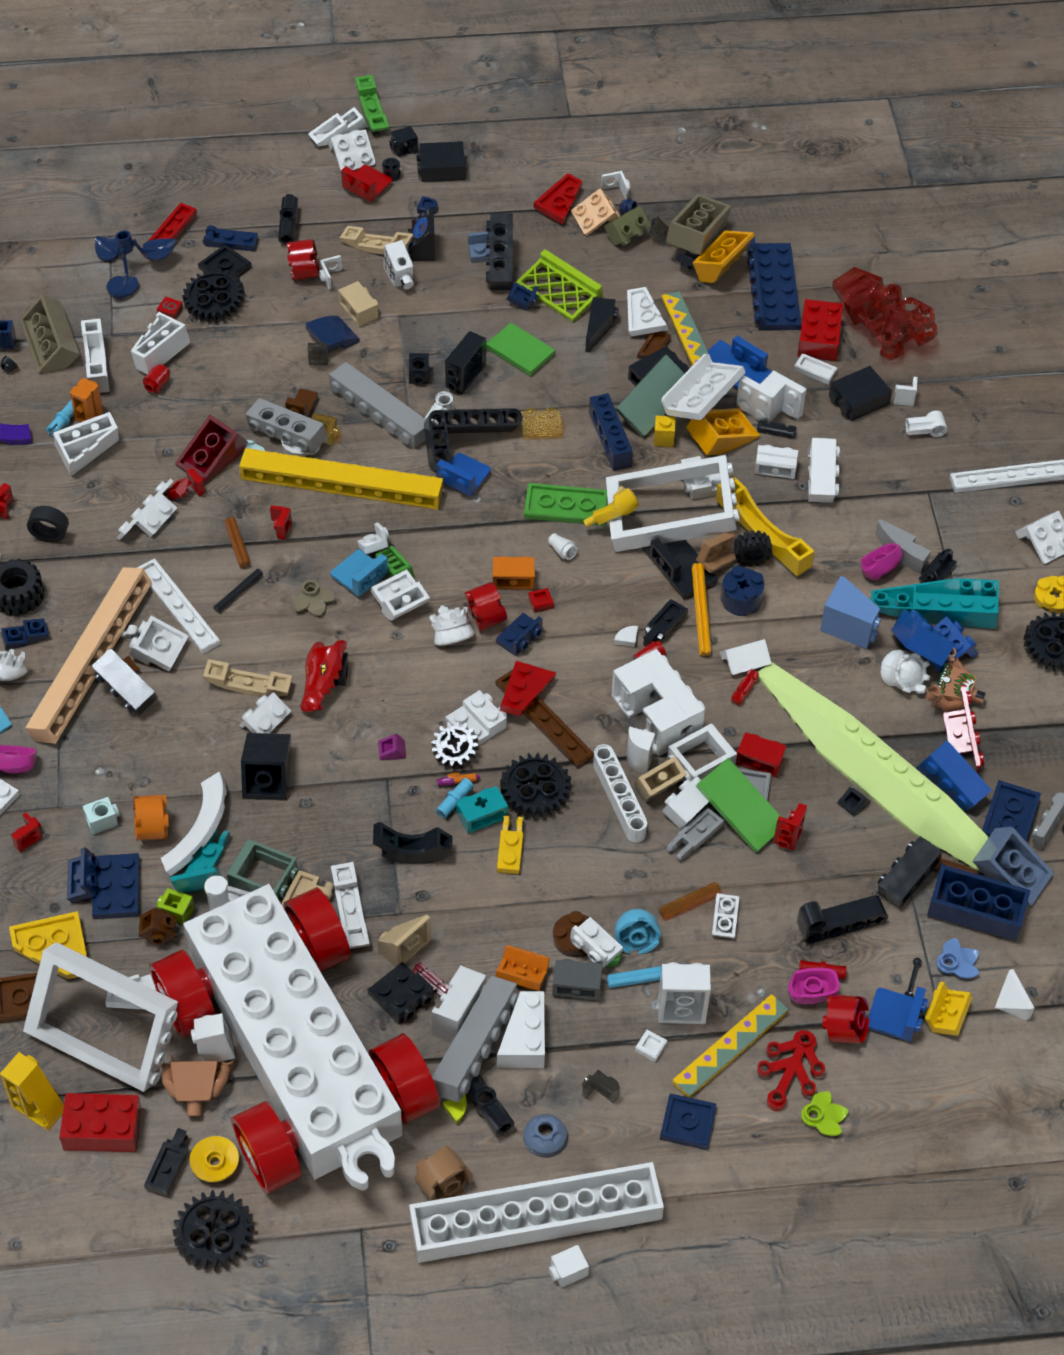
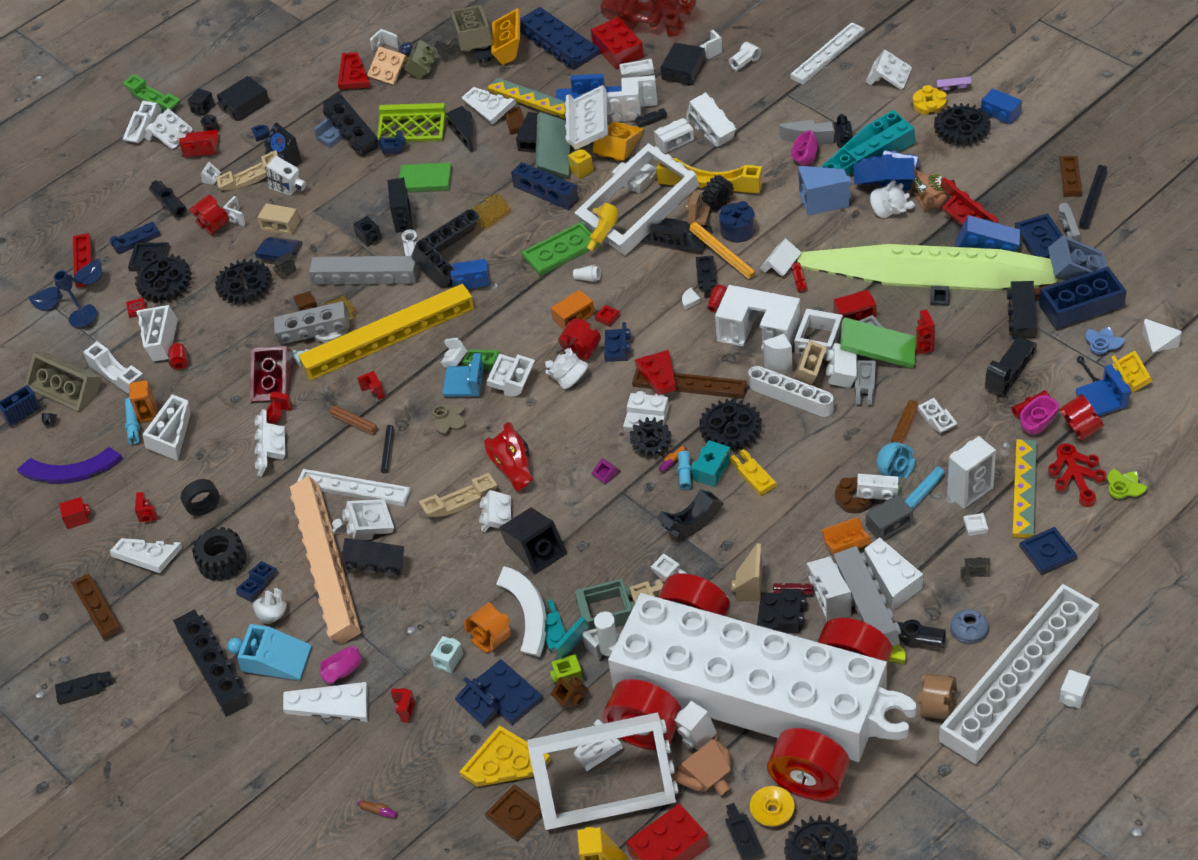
camera: 30 degrees left, 5 degrees down
none -> white slope [201,162,221,185]
none -> black gear [215,259,273,305]

